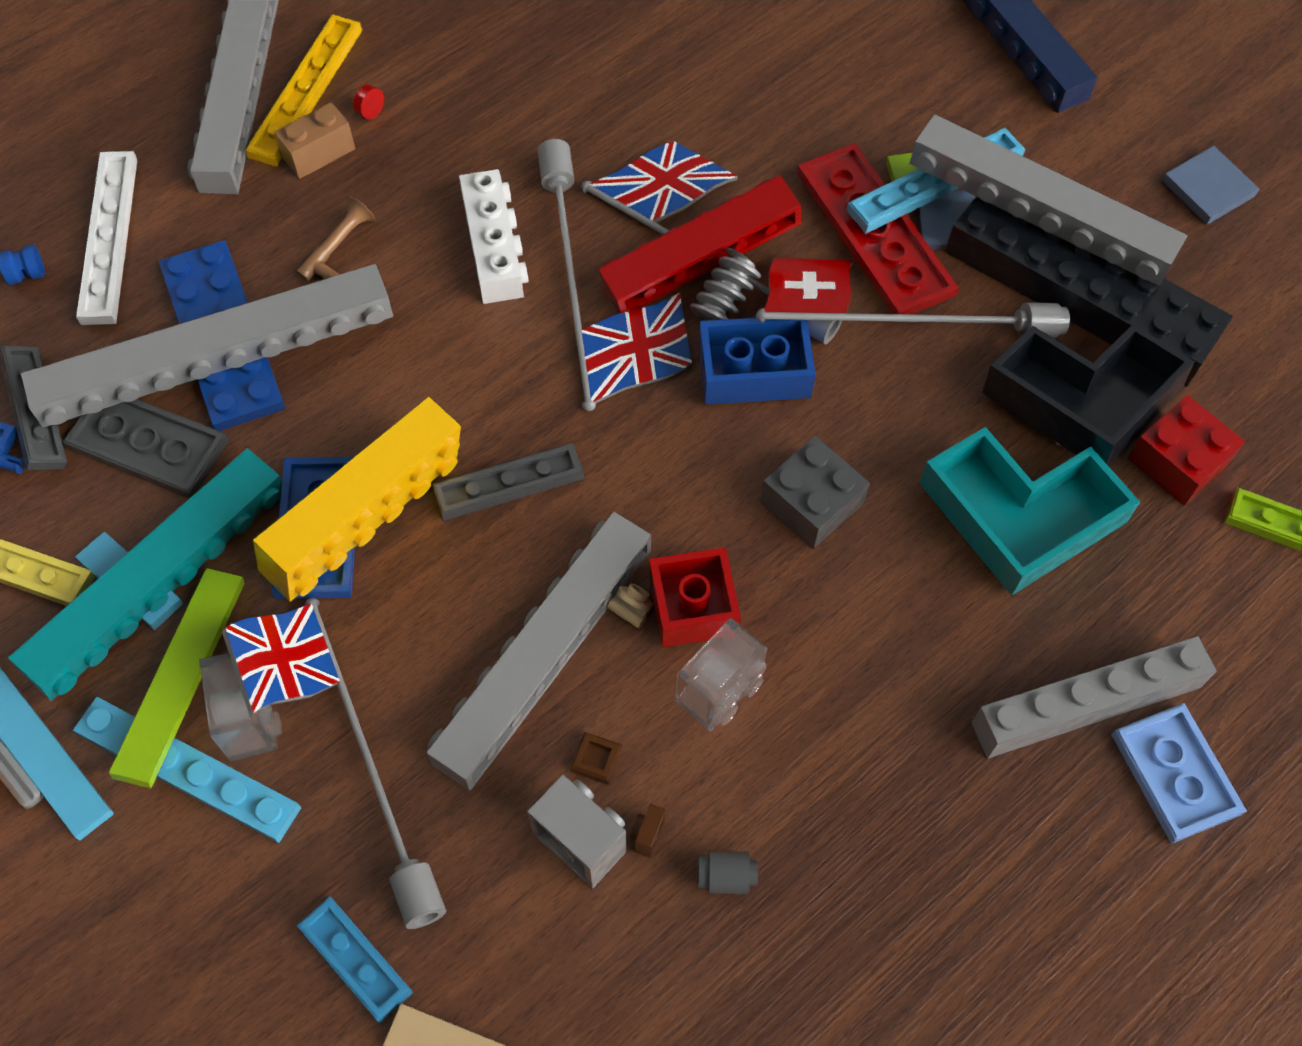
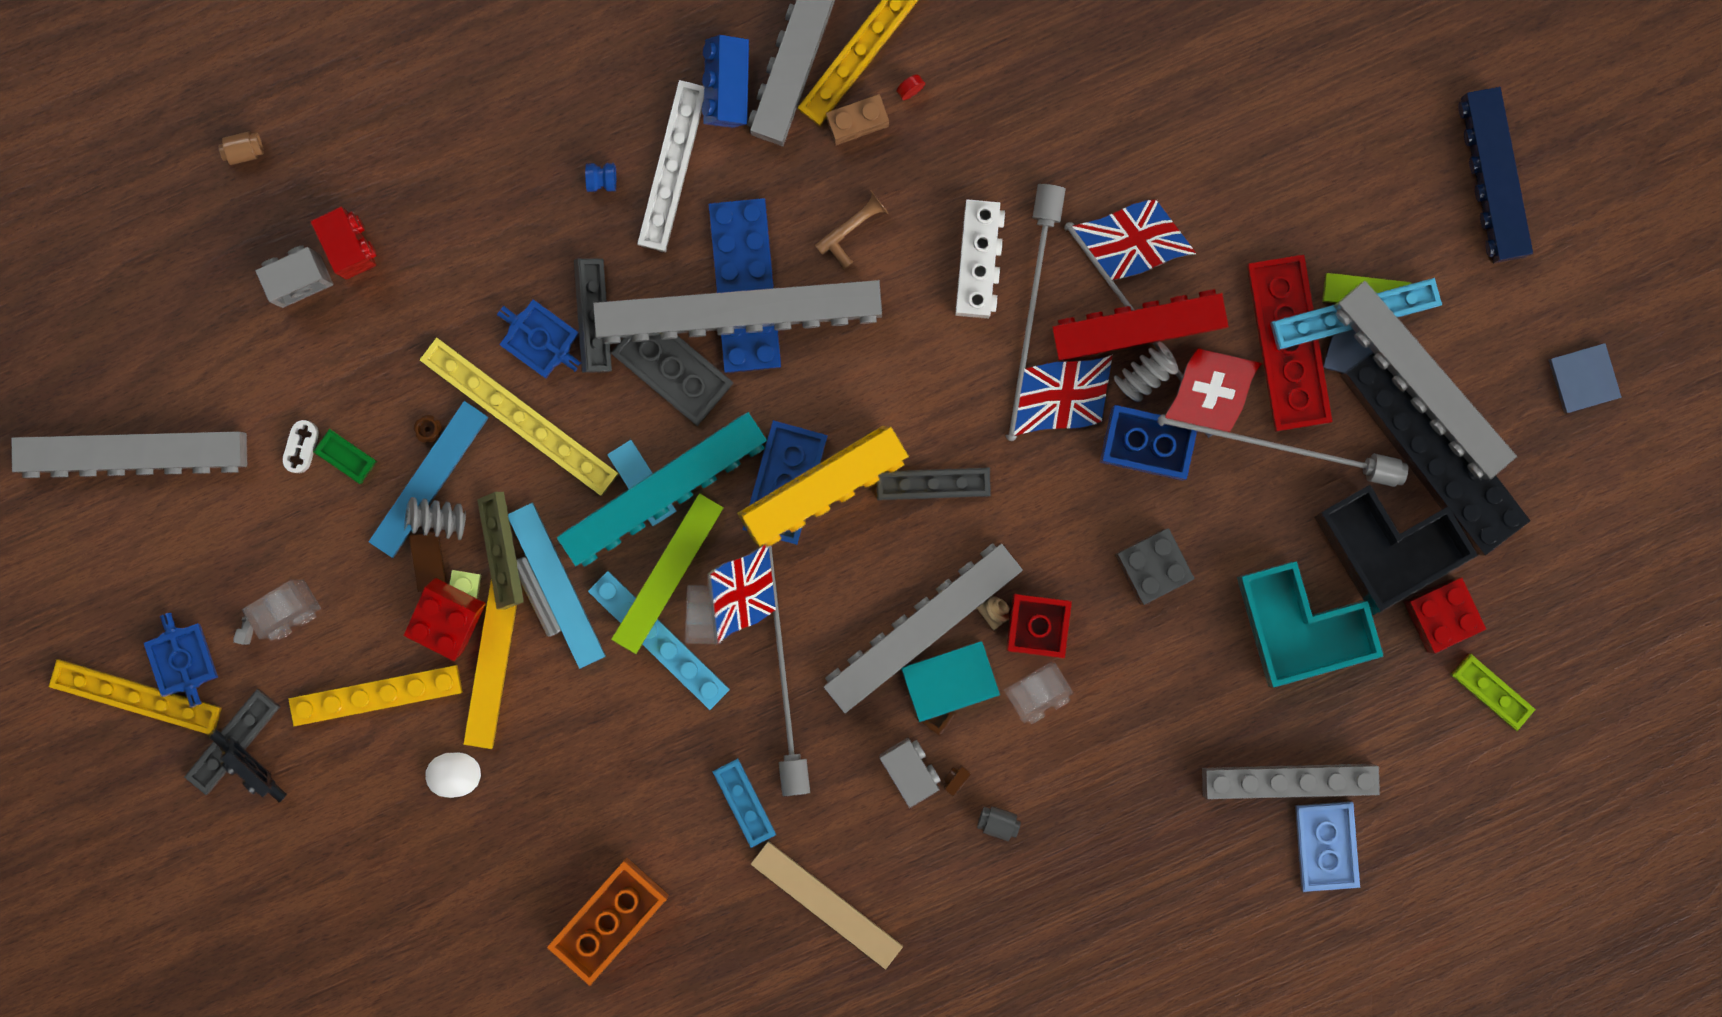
camera: 20 degrees right, 25 degrees up
none -> blue brick [702,35,749,128]
none -> teal tile [901,641,1000,722]

